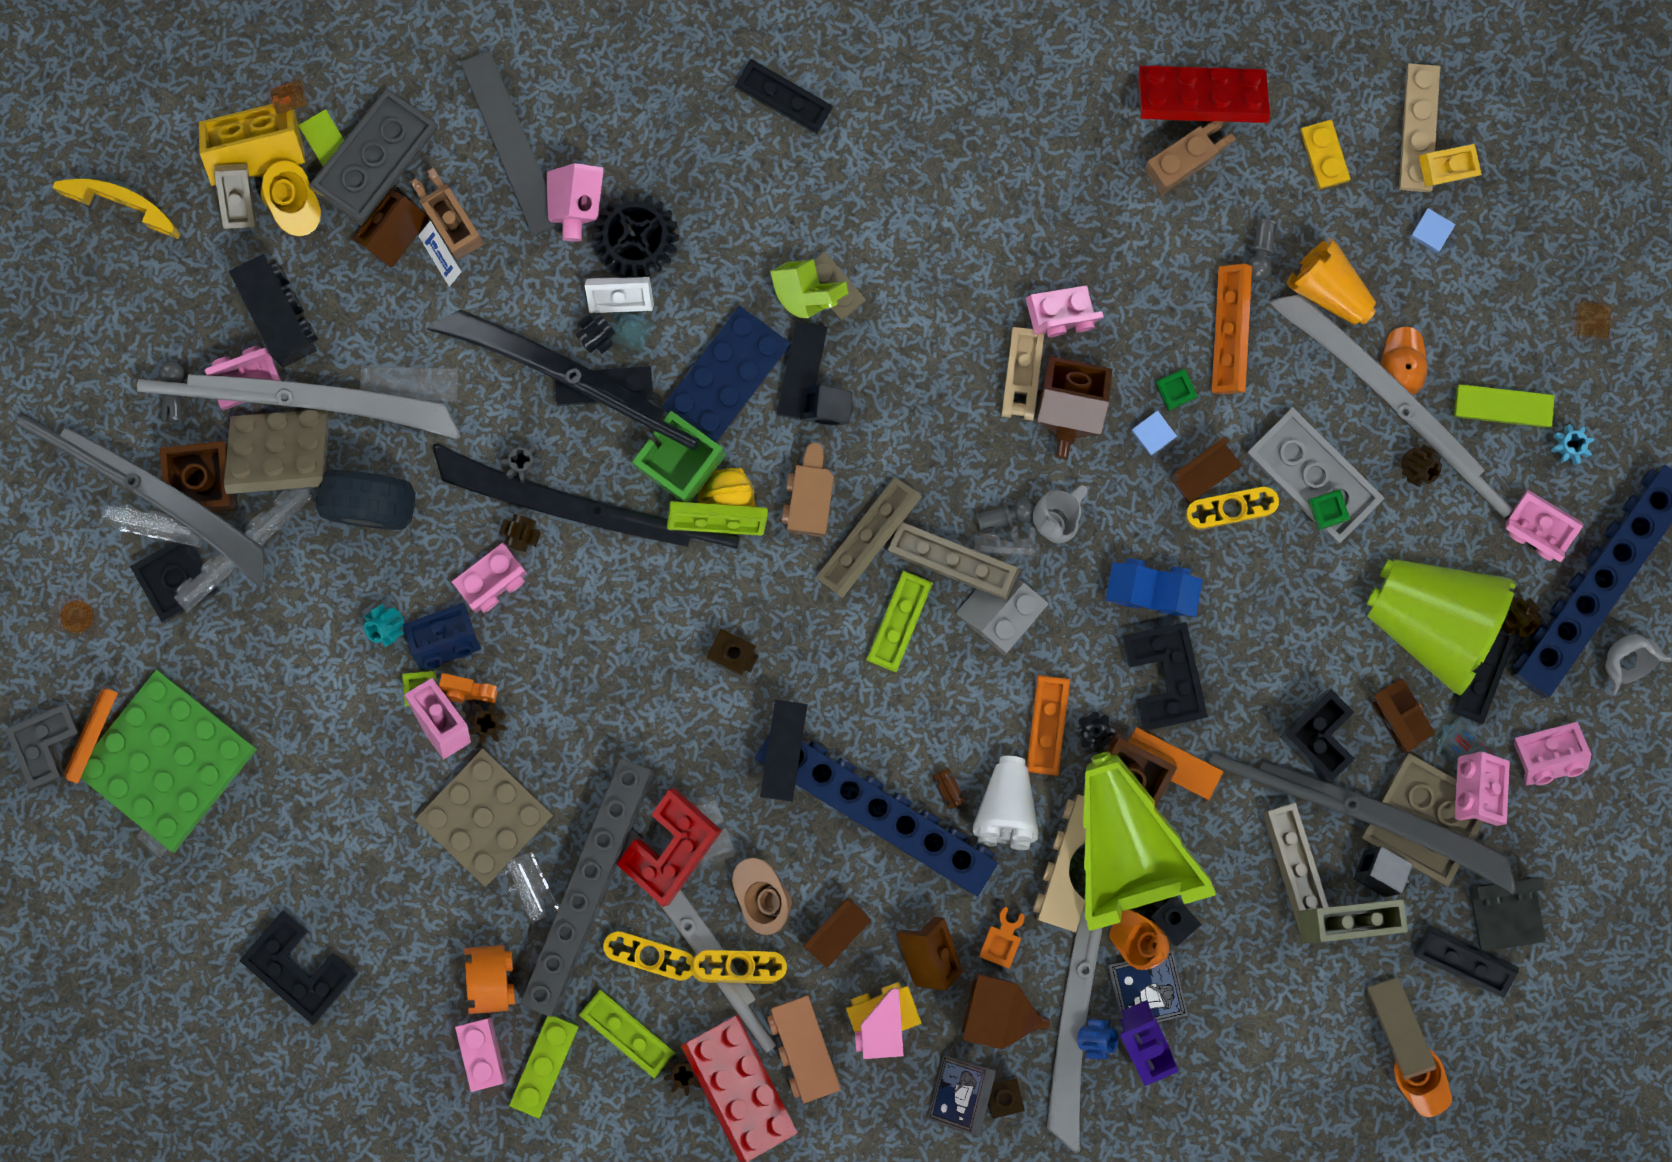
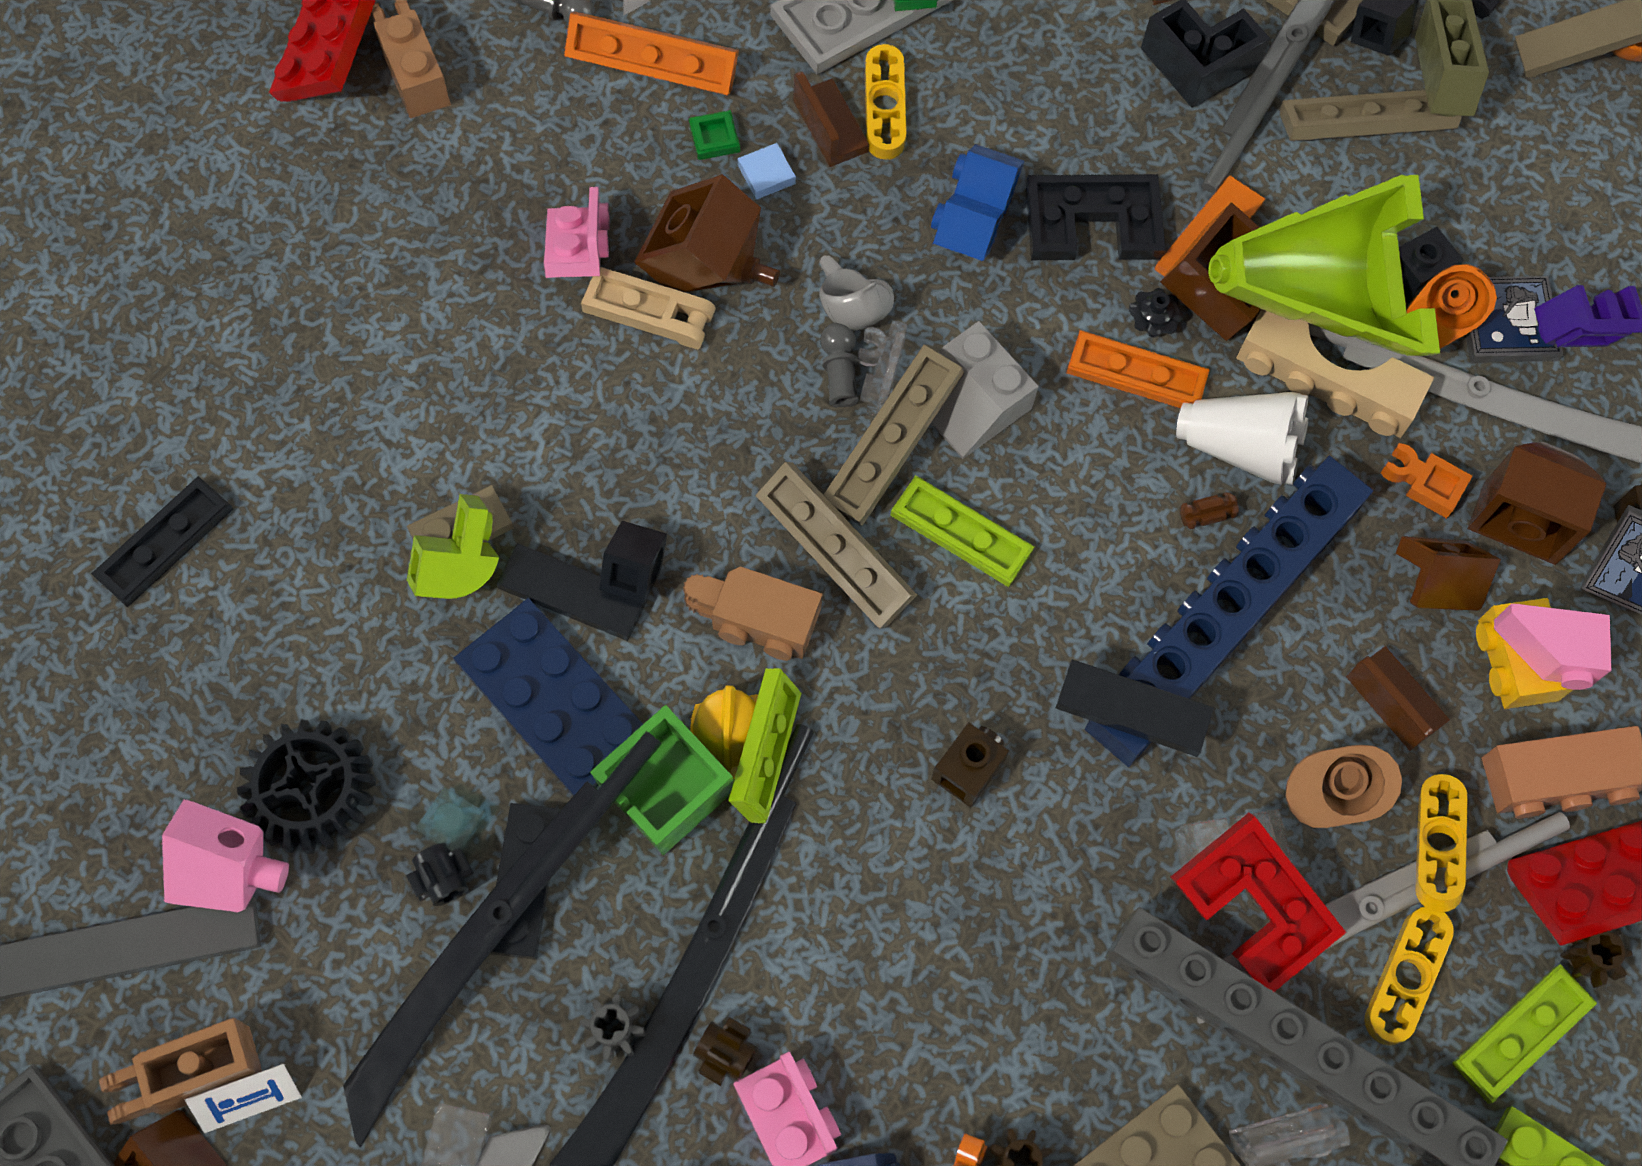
camera: 80 degrees left, 15 degrees down
white plate [585,277,654,313] -> none
blue gear [1077,1019,1118,1060] -> none

